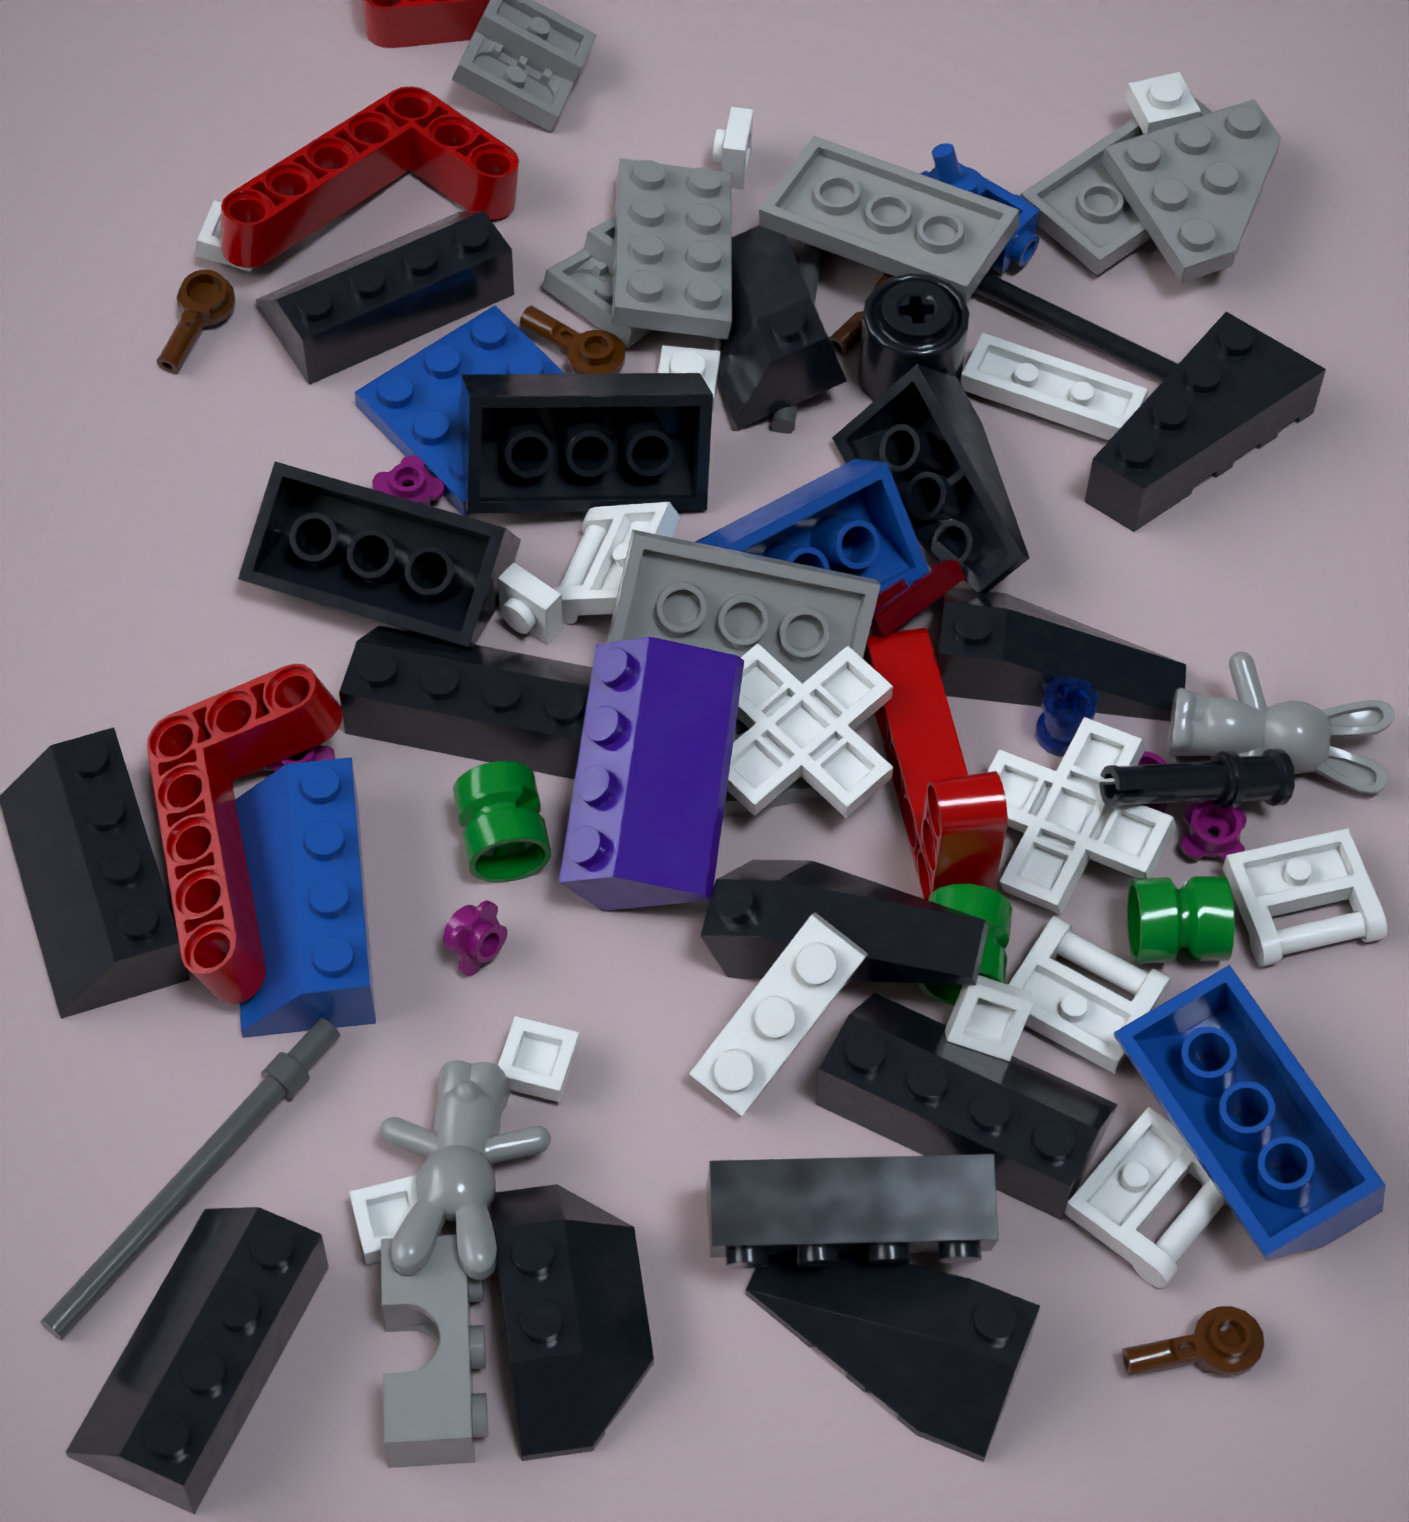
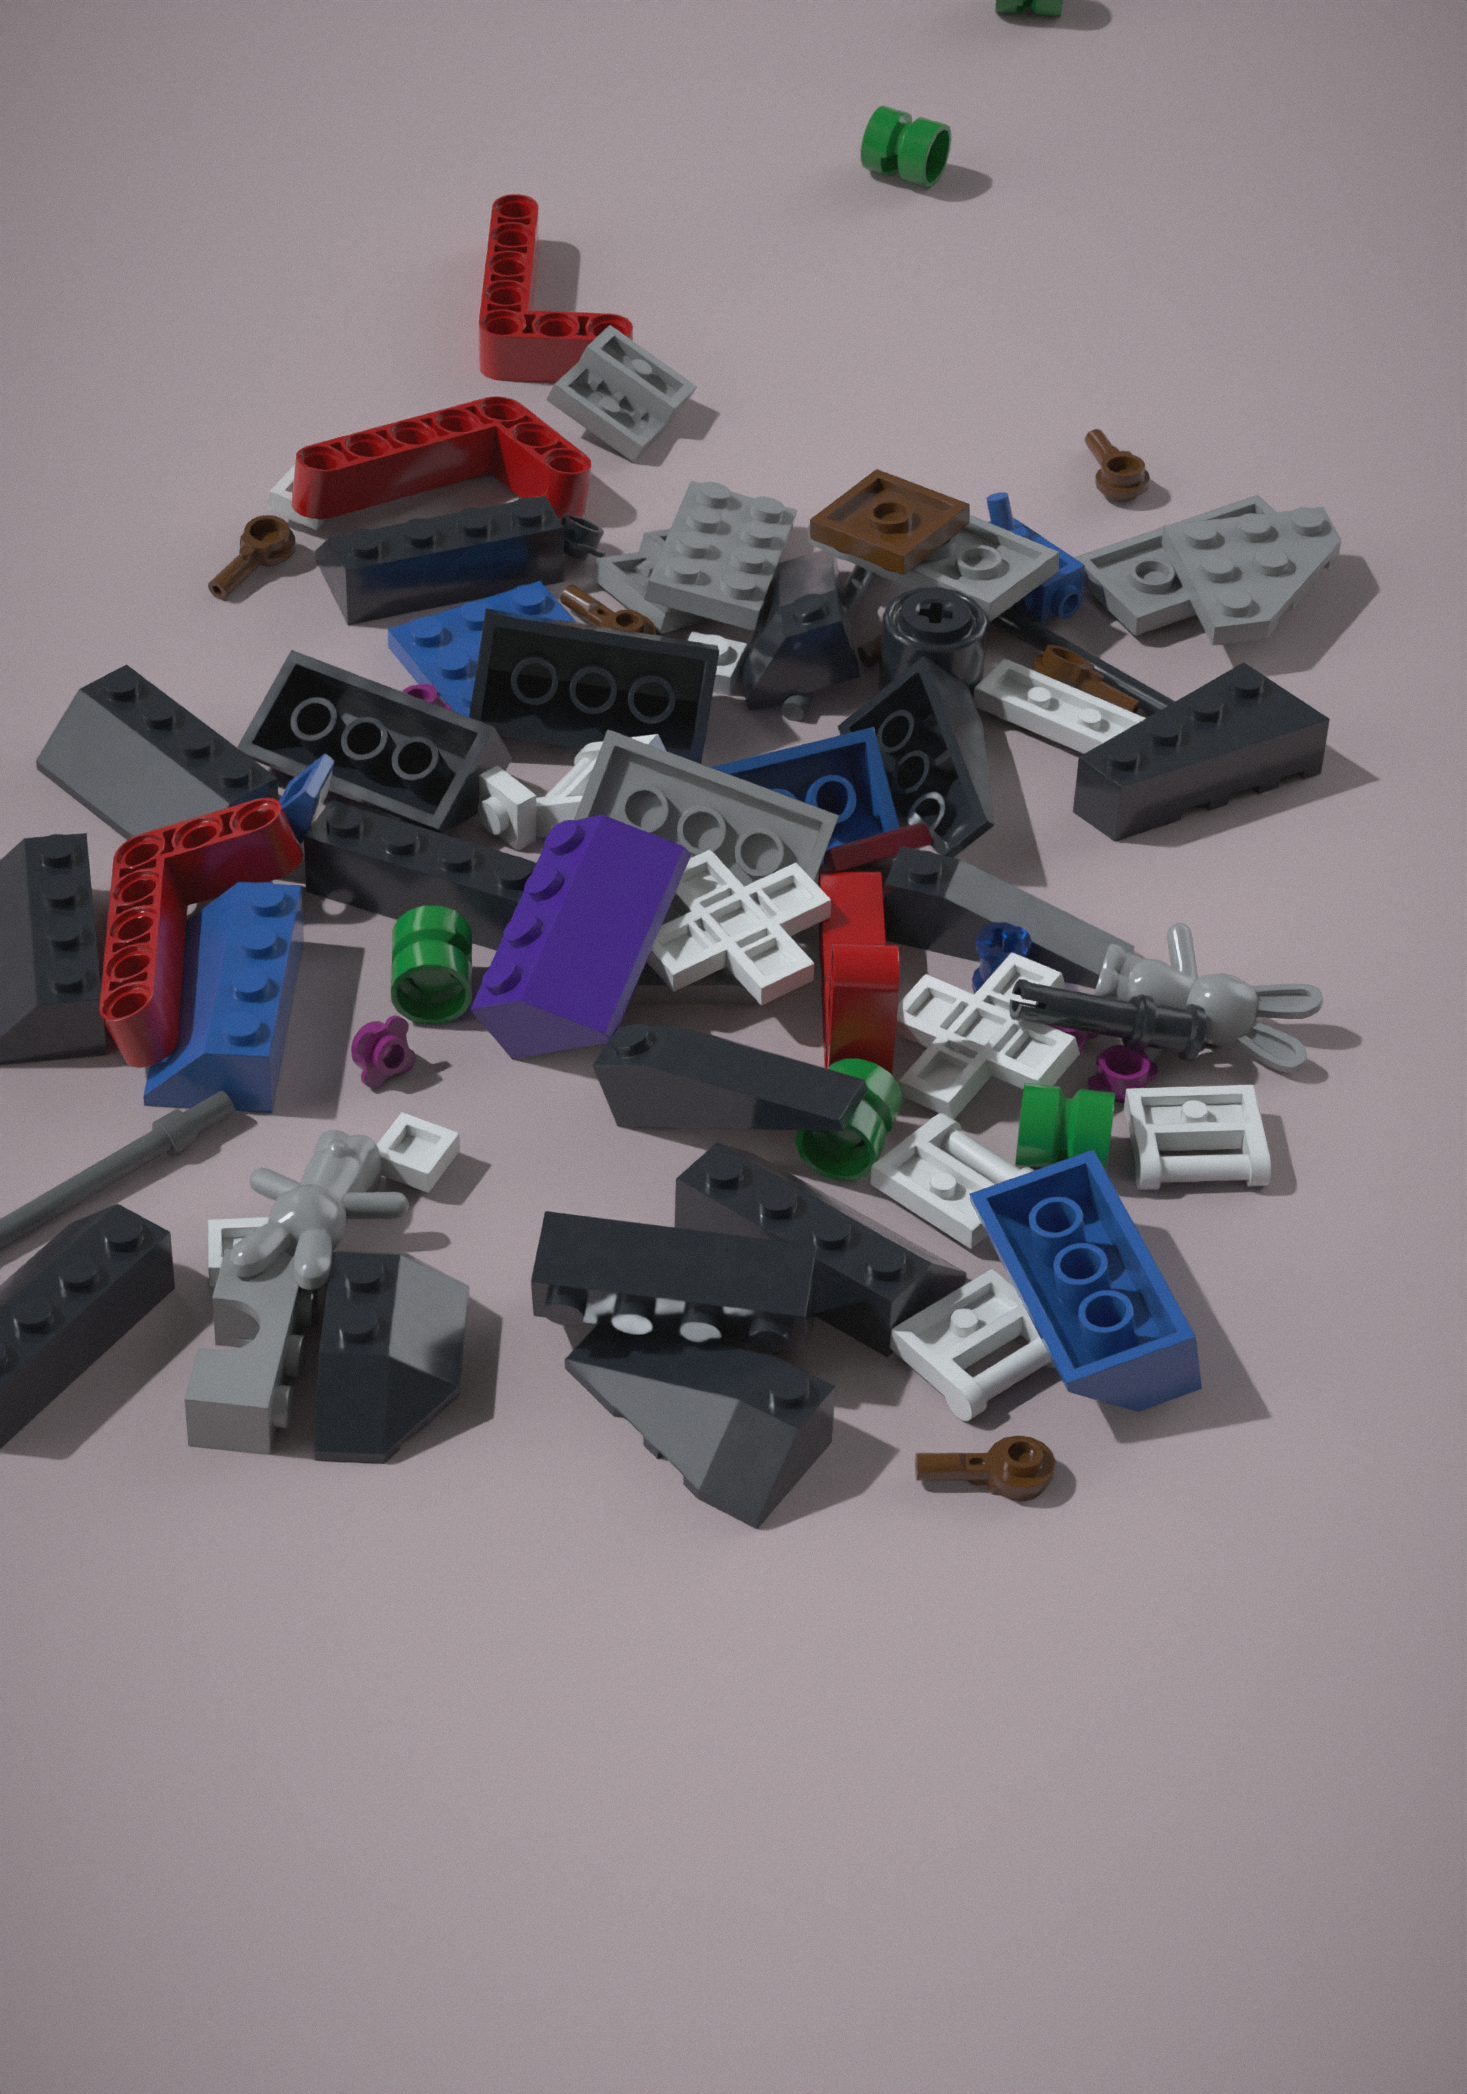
camera: 10 degrees right, 15 degrees down
white plate [689,913,868,1116] -> none
white plate [713,107,753,190] -> none
white plate [944,975,1034,1061] -> none
white plate [1125,72,1201,134] -> none
none -> black slope [36,664,279,840]
none -> blue slope [279,754,334,846]
none -> black plate [560,513,606,561]
none -> reddish brown plate [810,469,970,575]
none -> reddish brown plate [1032,645,1141,714]
none -> reddish brown plate [1085,429,1150,502]

